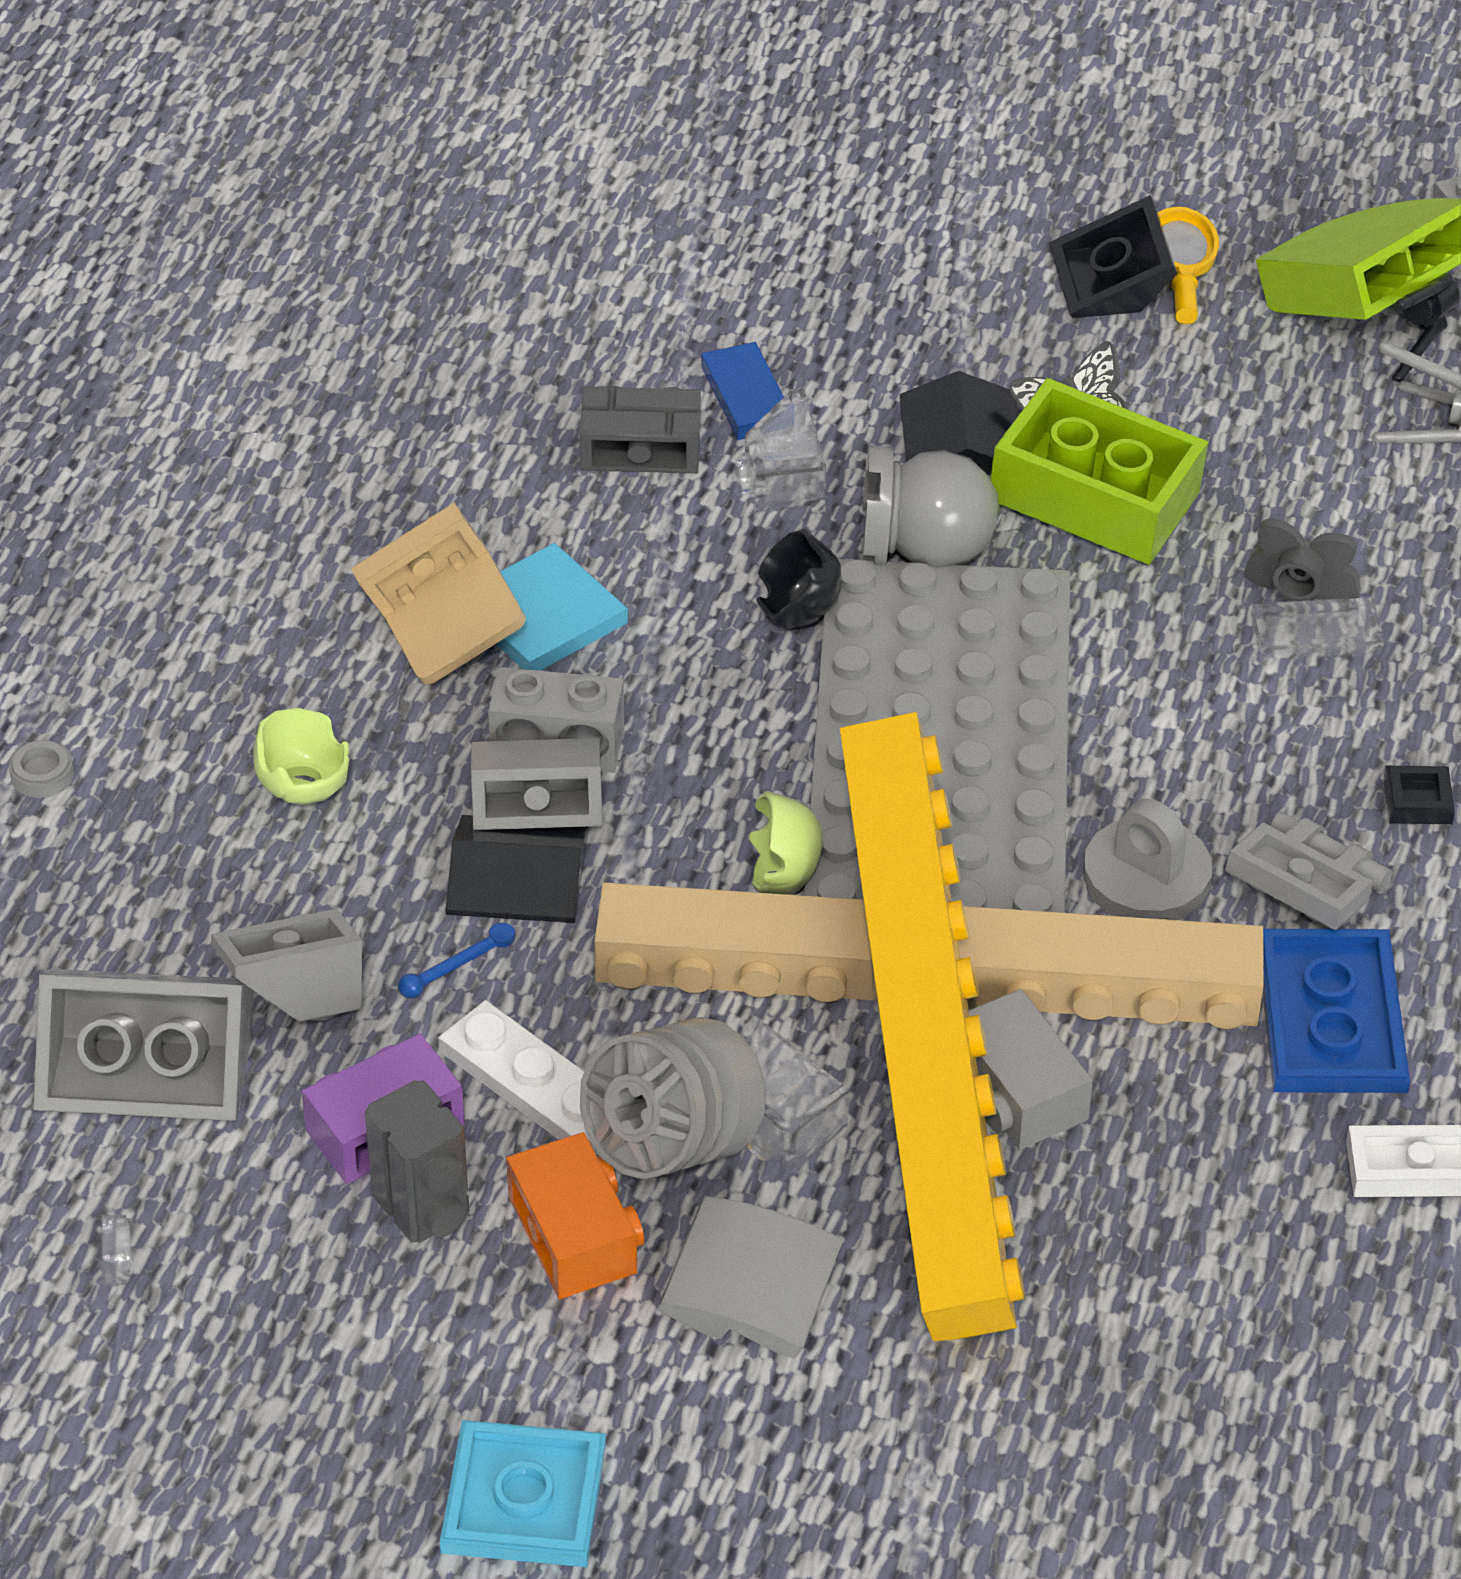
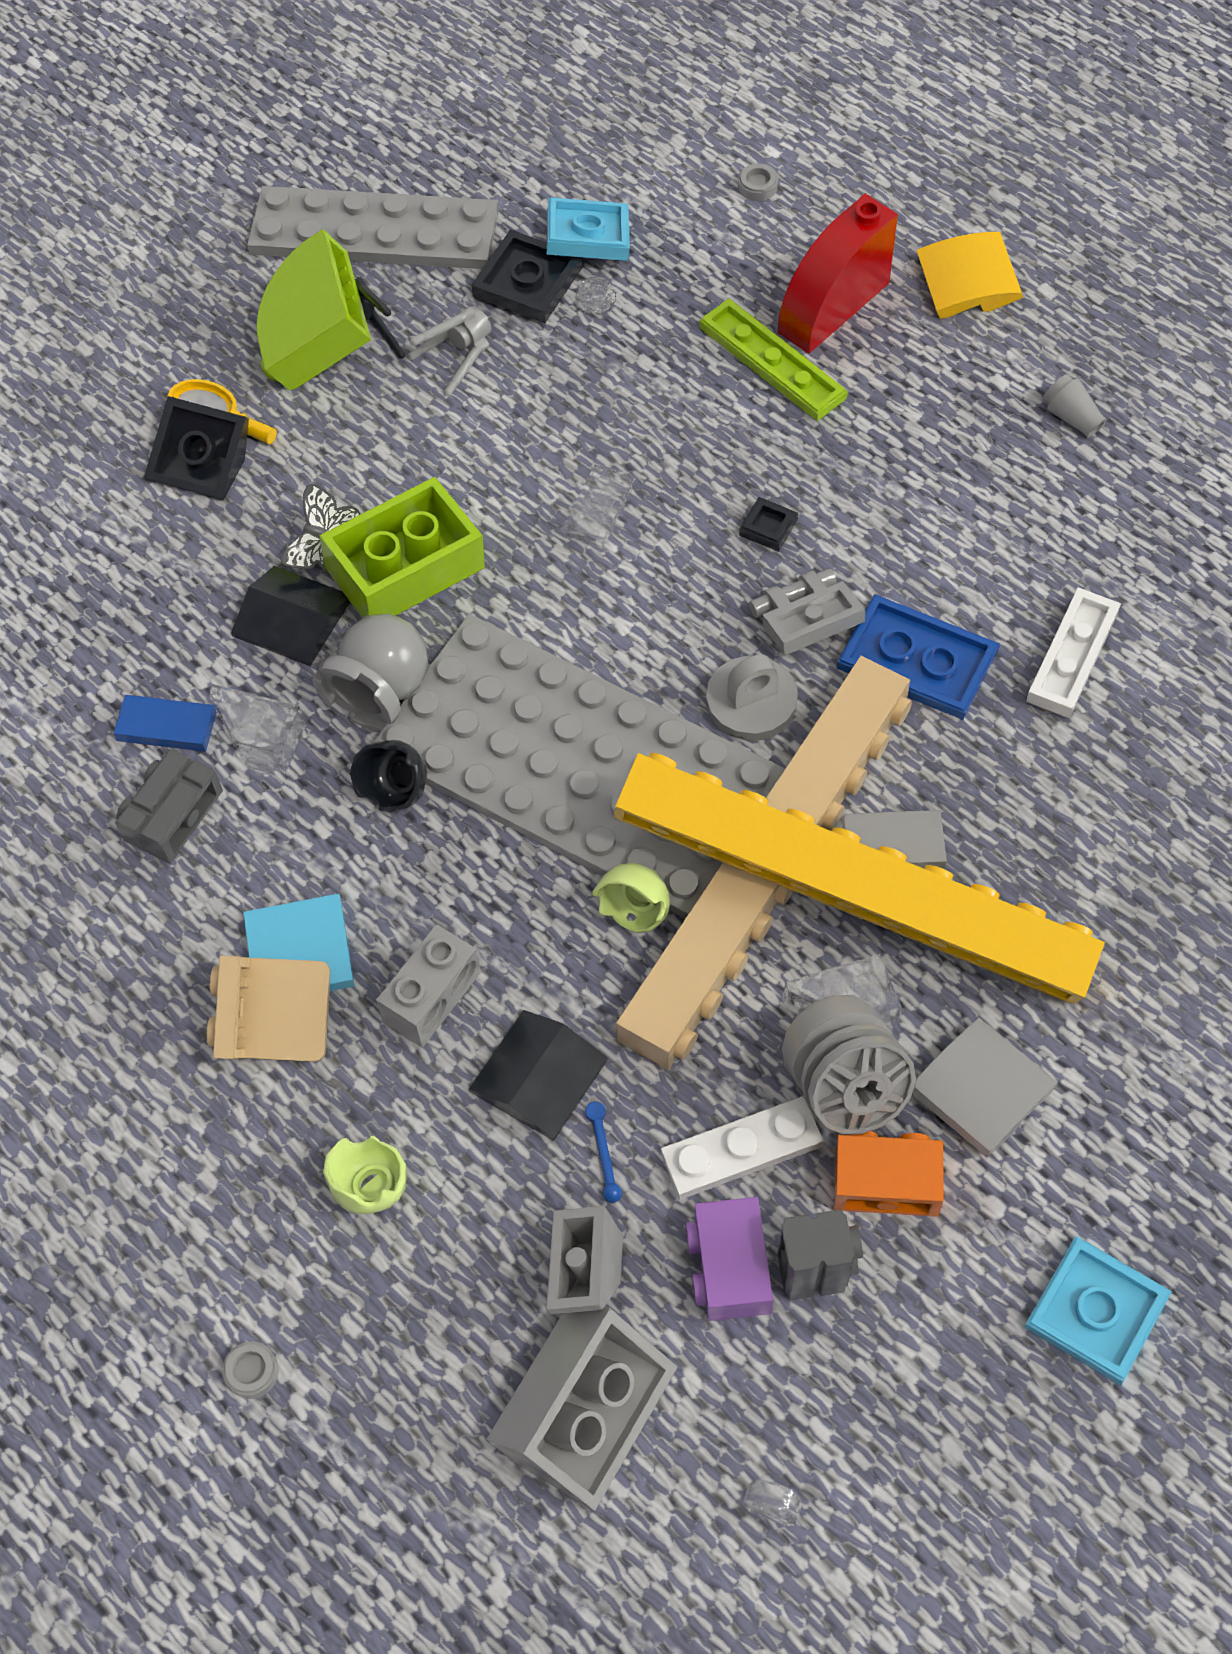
camera: 60 degrees left, 15 degrees up
light grey brick [471,738,602,830] -> none
dark grey animal [1244,518,1361,603] -> none

